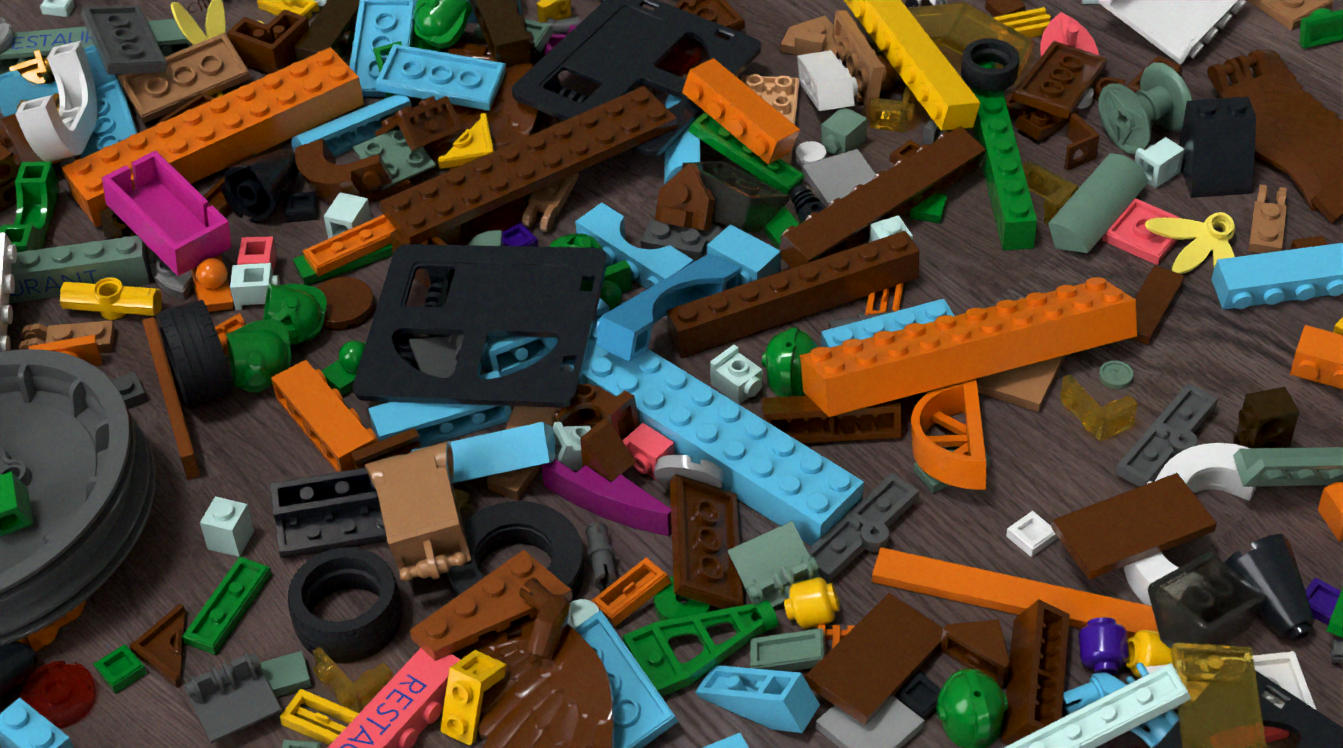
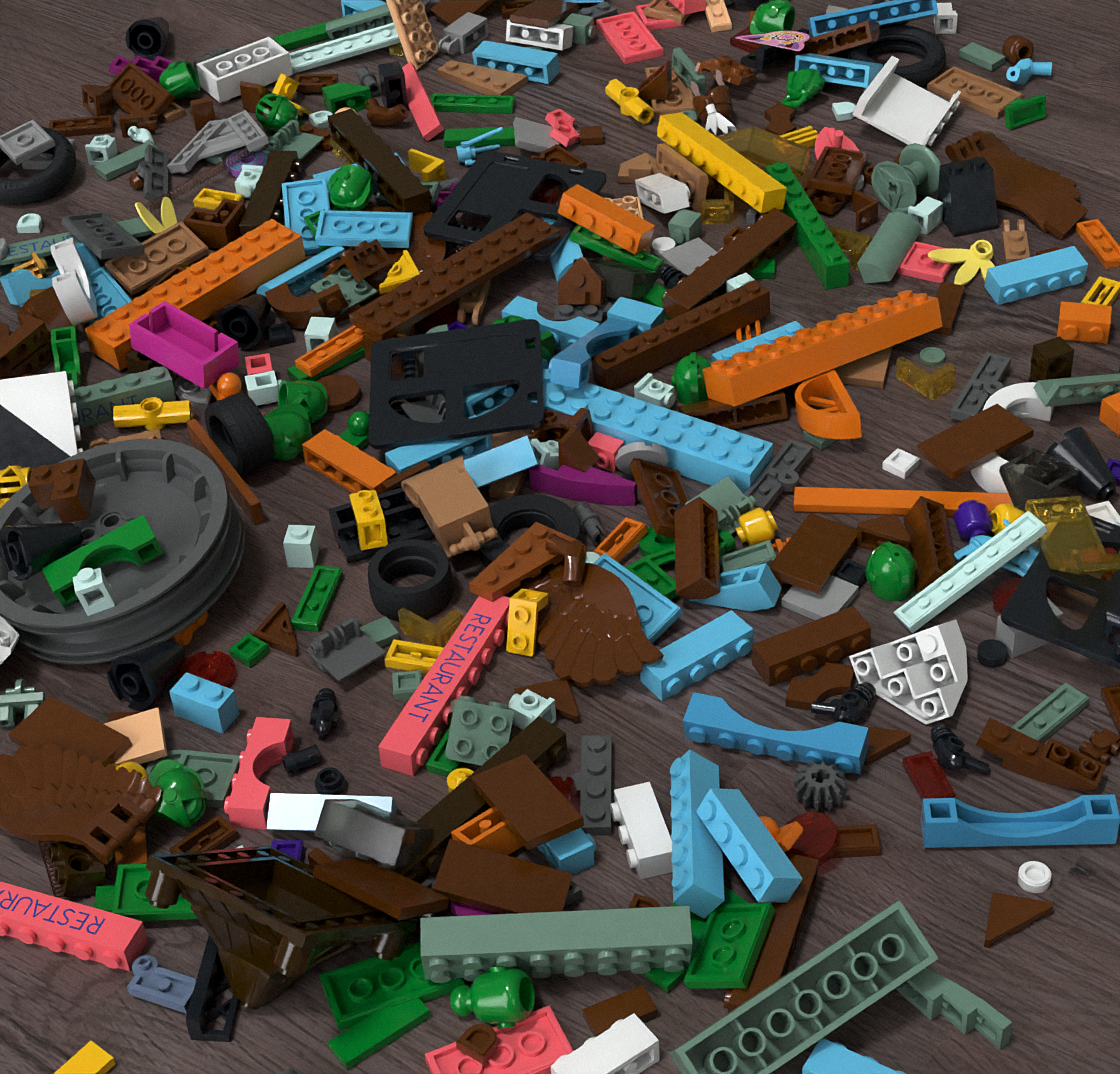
camera: 10 degrees left, 5 degrees down
black tyre [961,38,1020,92] -> none
none -> yellow bracket [349,490,388,550]
none -> reddish brown brick [674,496,720,599]

